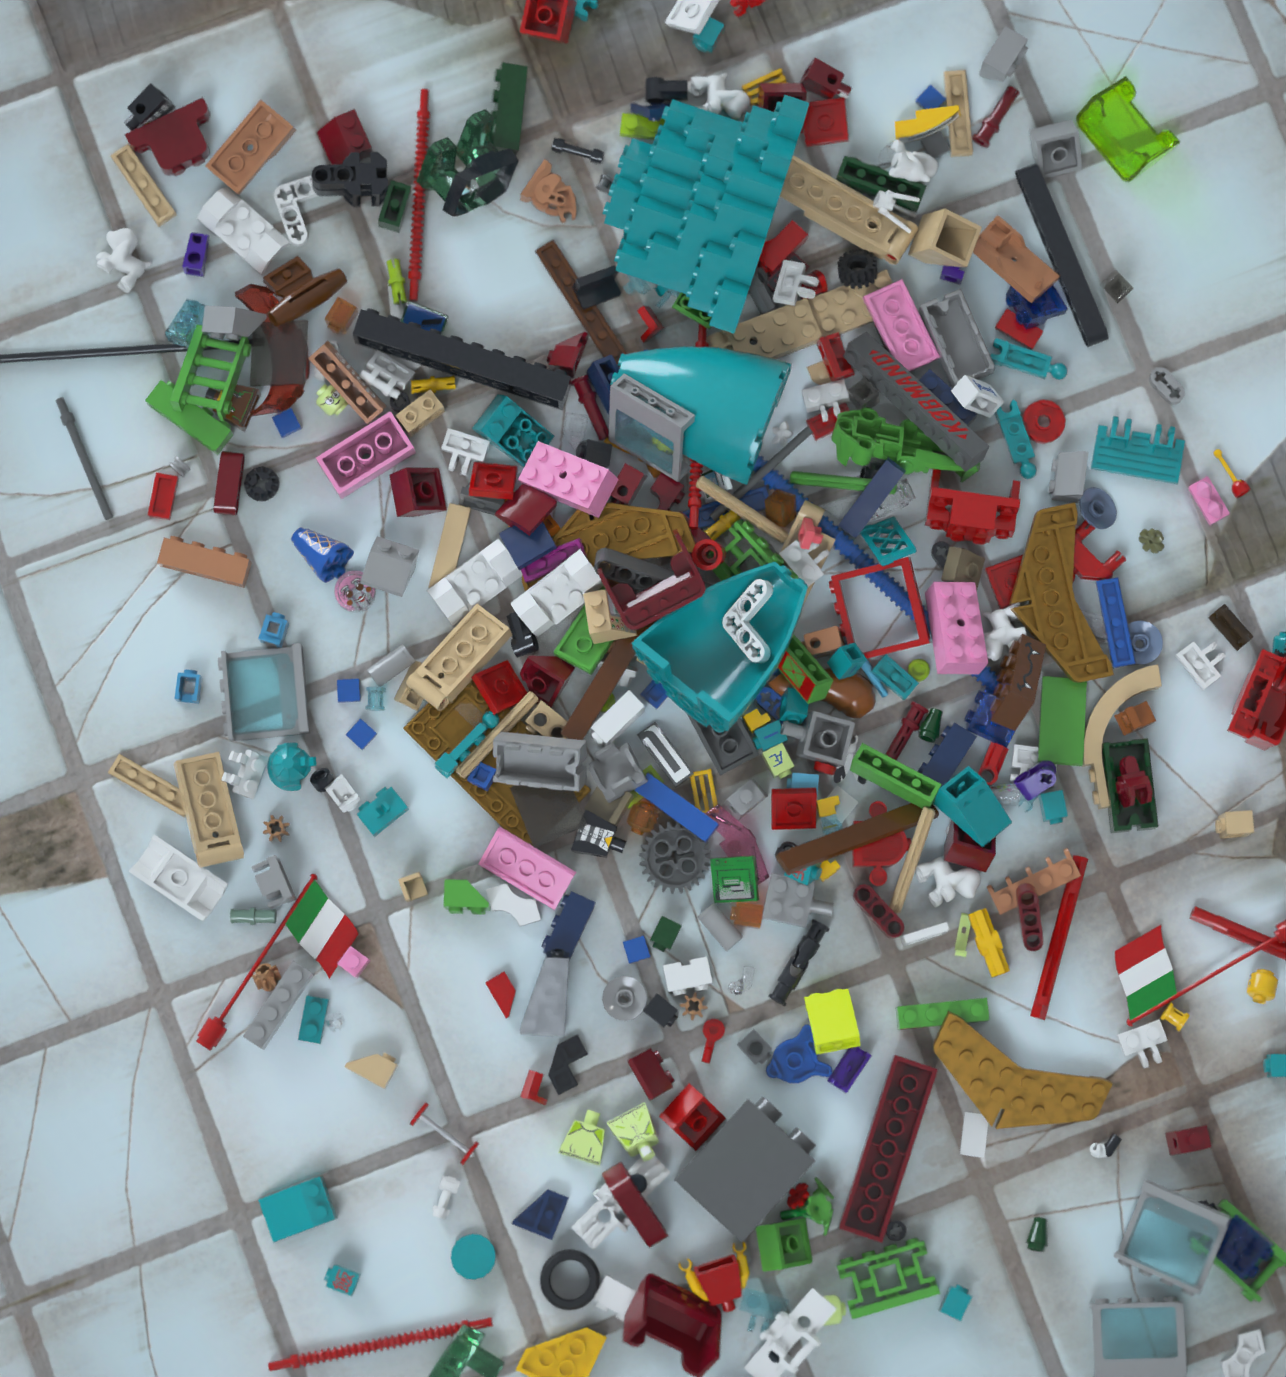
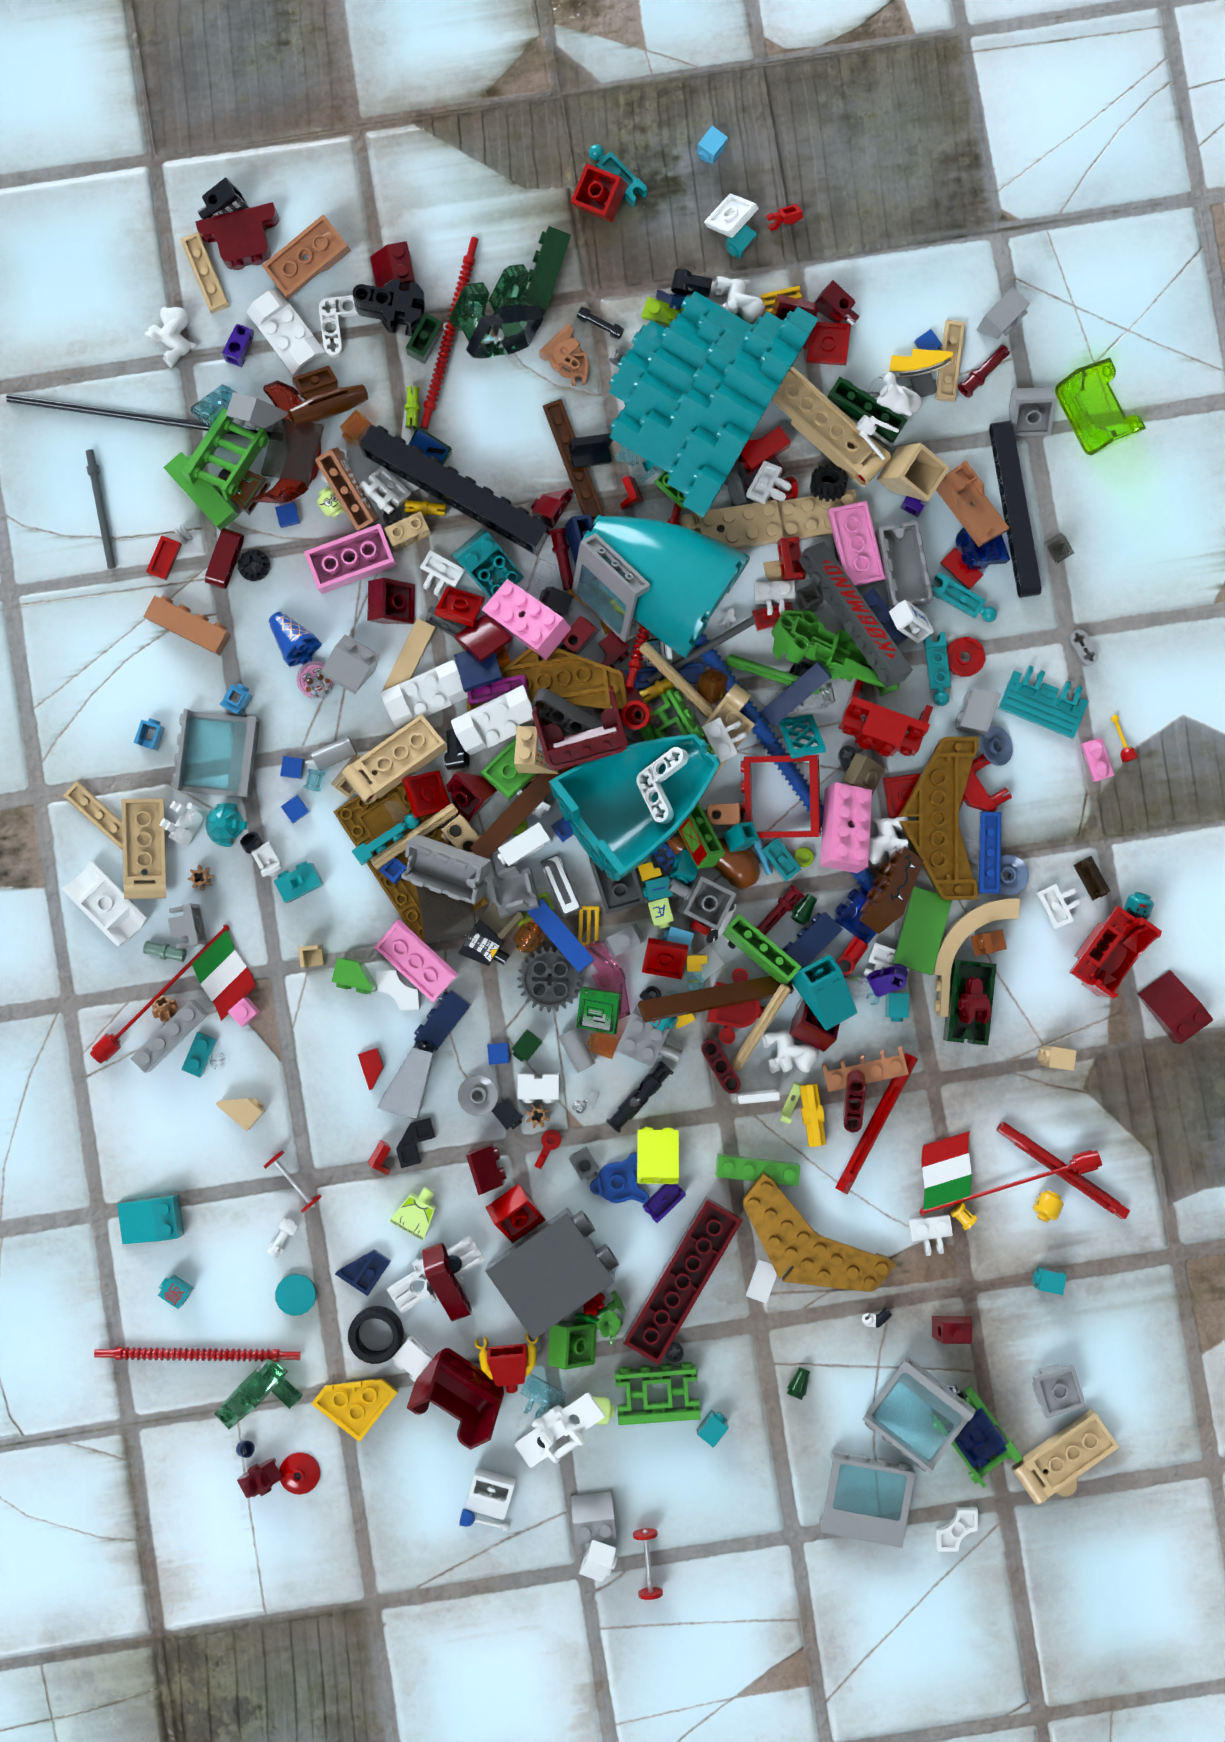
camera: 10 degrees right, 5 degrees up
yellowish green torso [607,1102,659,1161] -> none
coral tile [798,518,823,550] -> none
olive plant [1139,528,1165,553] -> none

